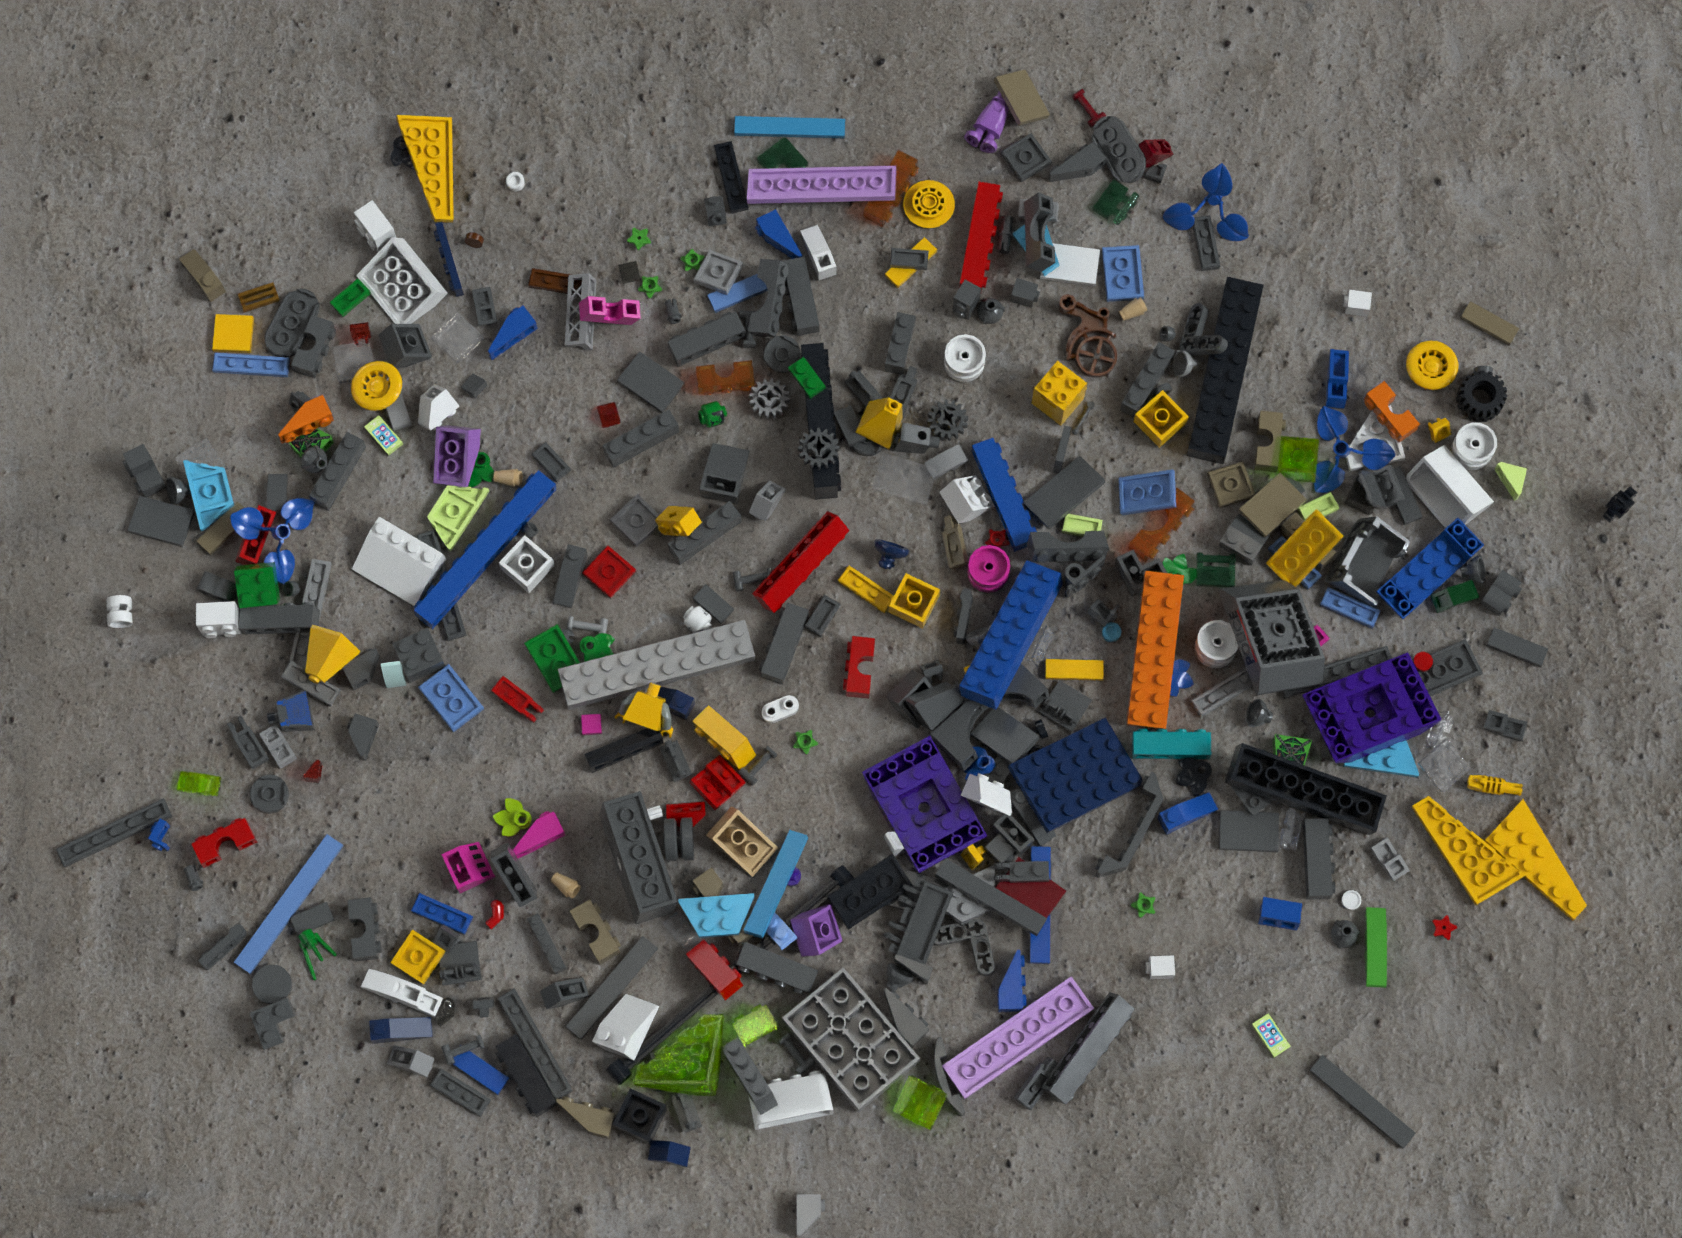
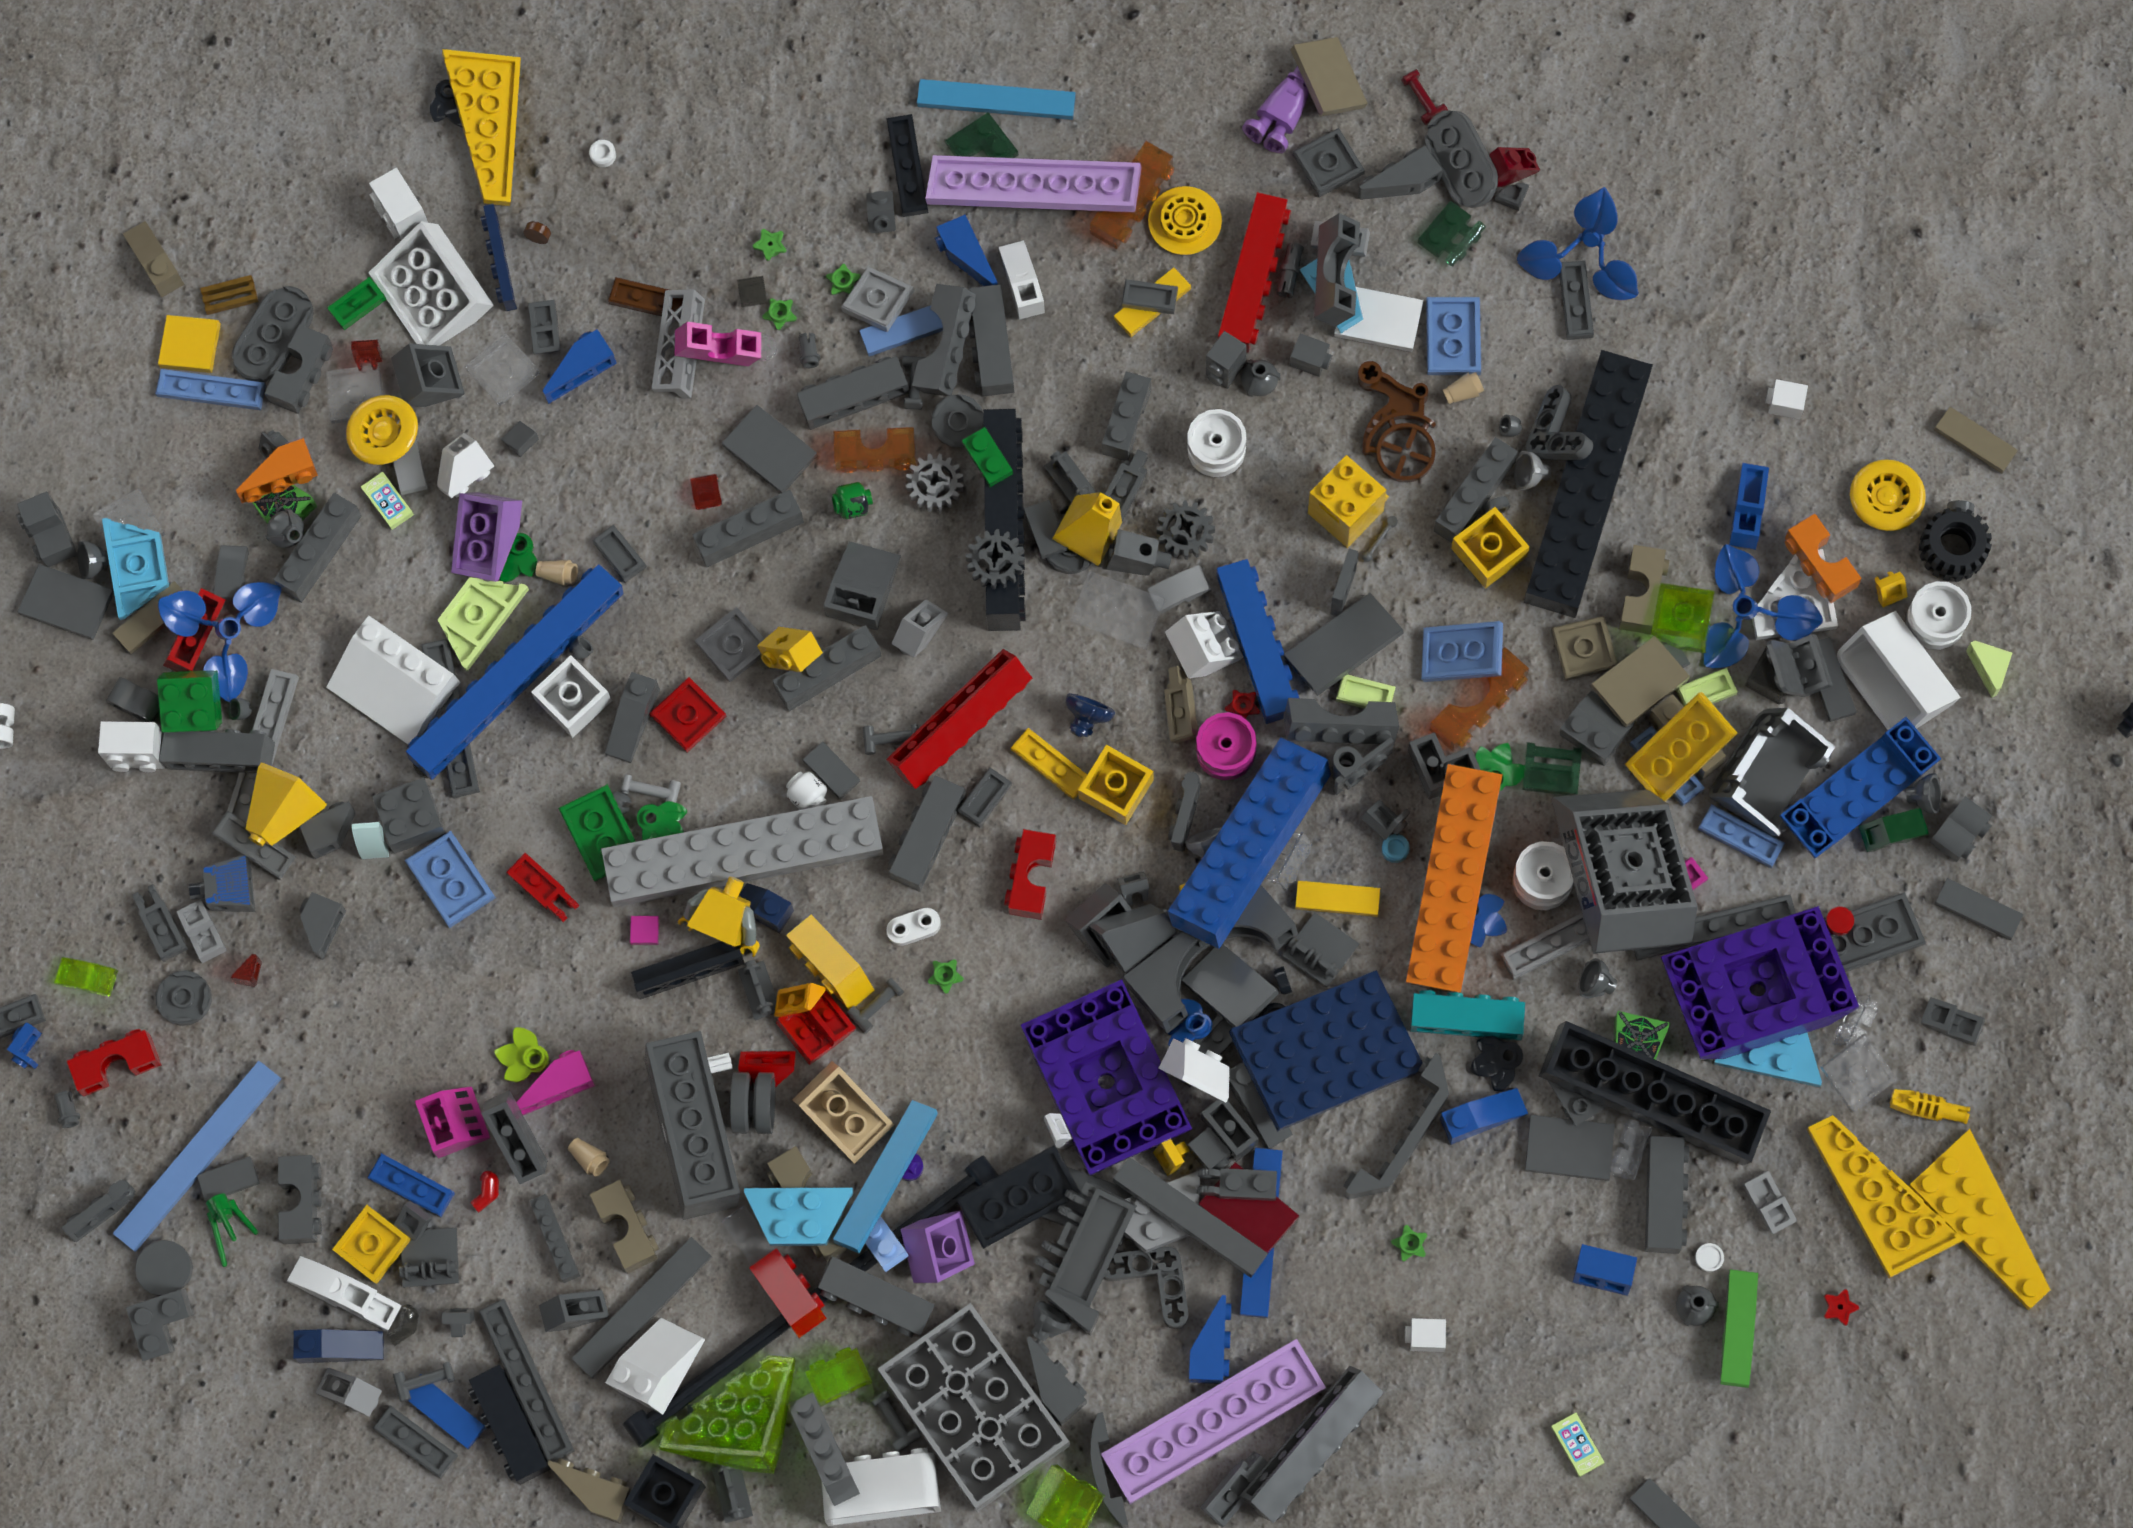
camera: 10 degrees right, 0 degrees up
none -> light orange slope [774,983,826,1017]

